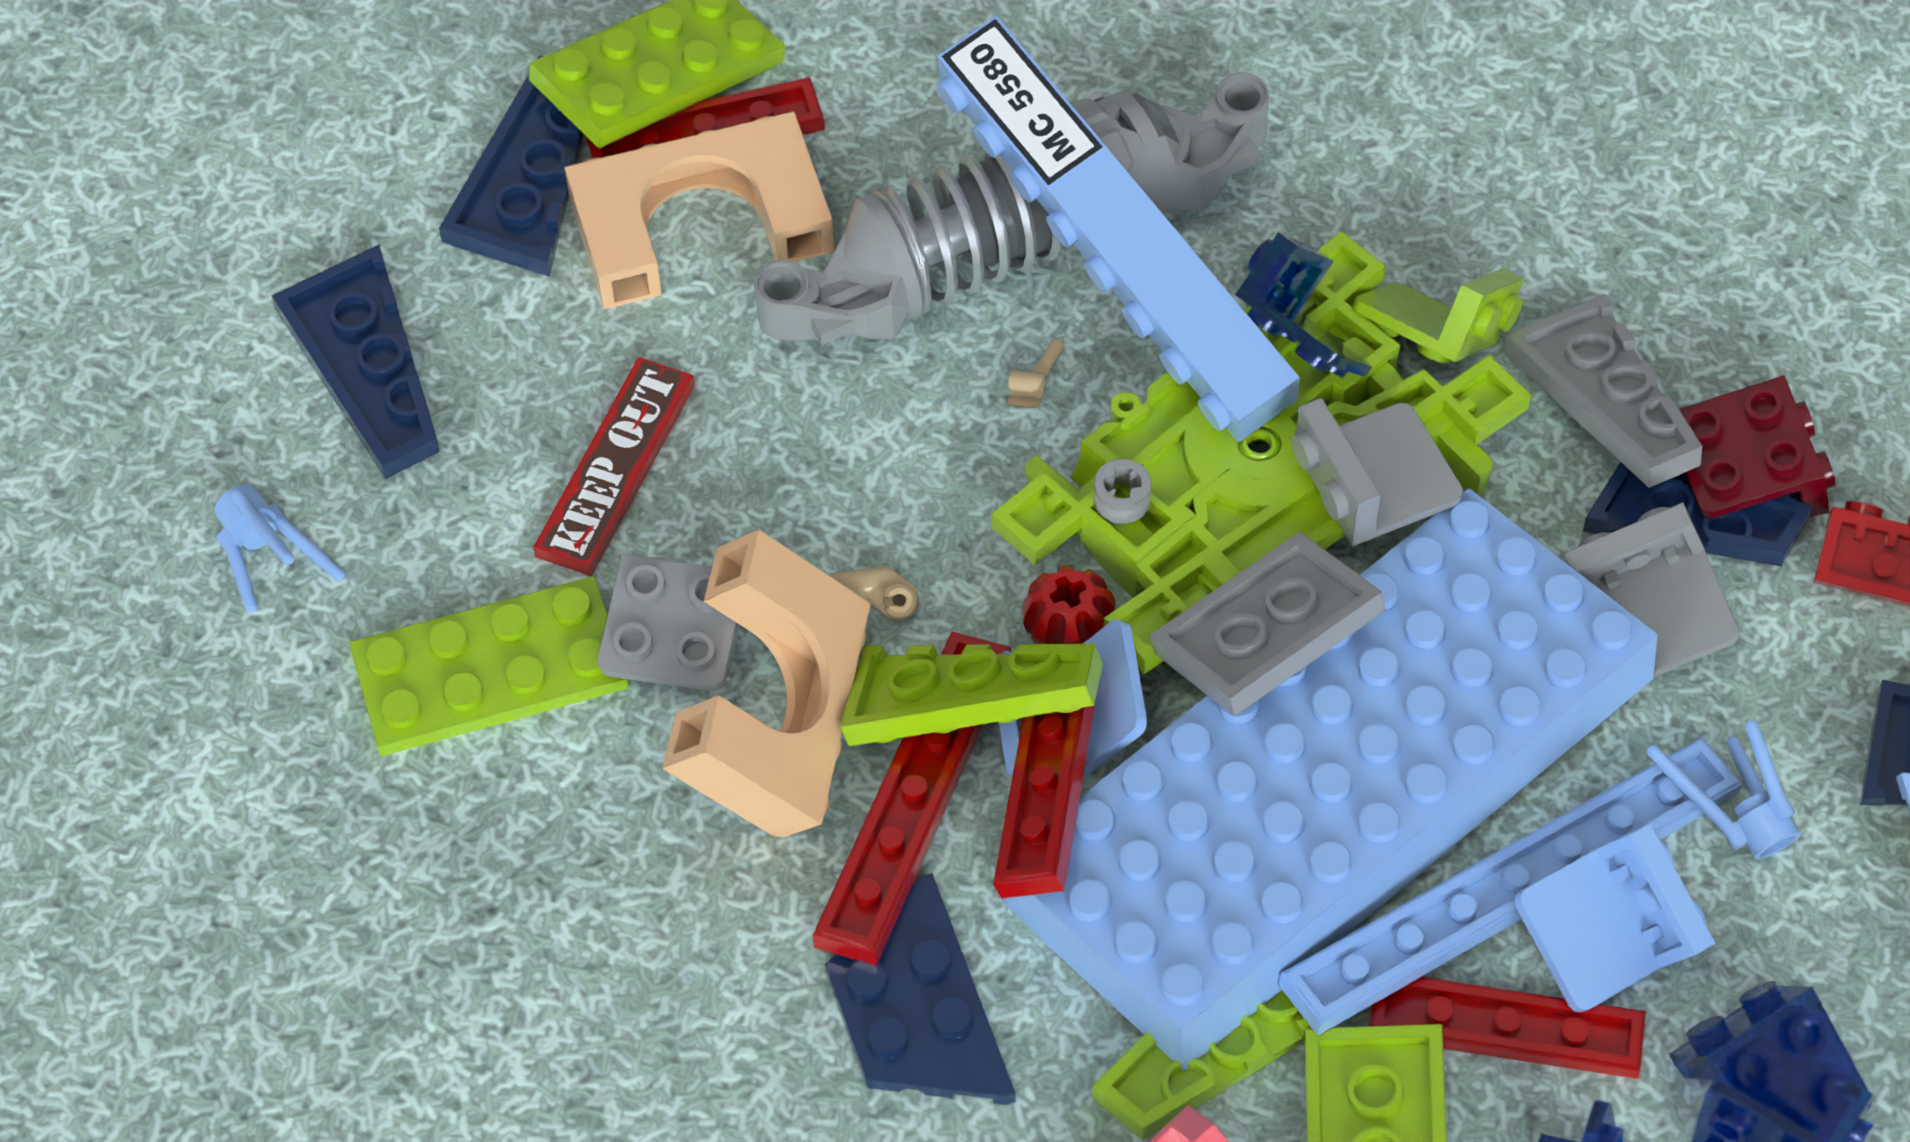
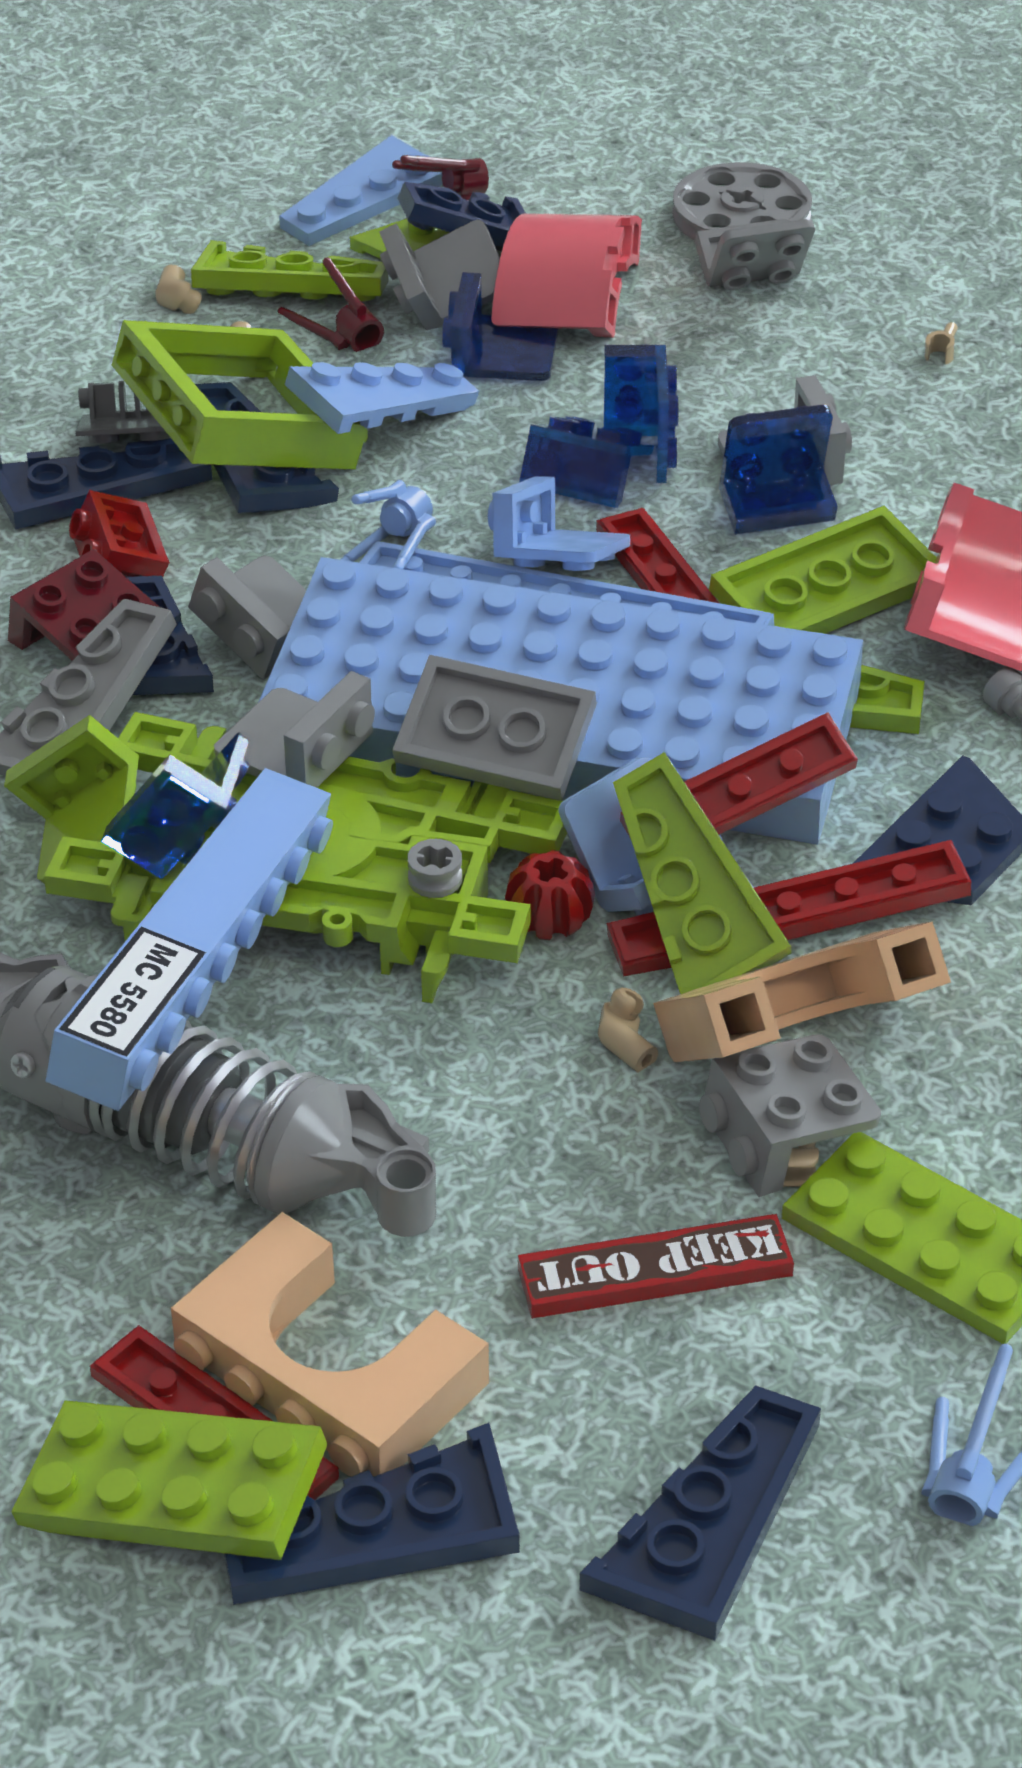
camera: 125 degrees left, 15 degrees down
tan hand [1008,339,1065,408] -> none

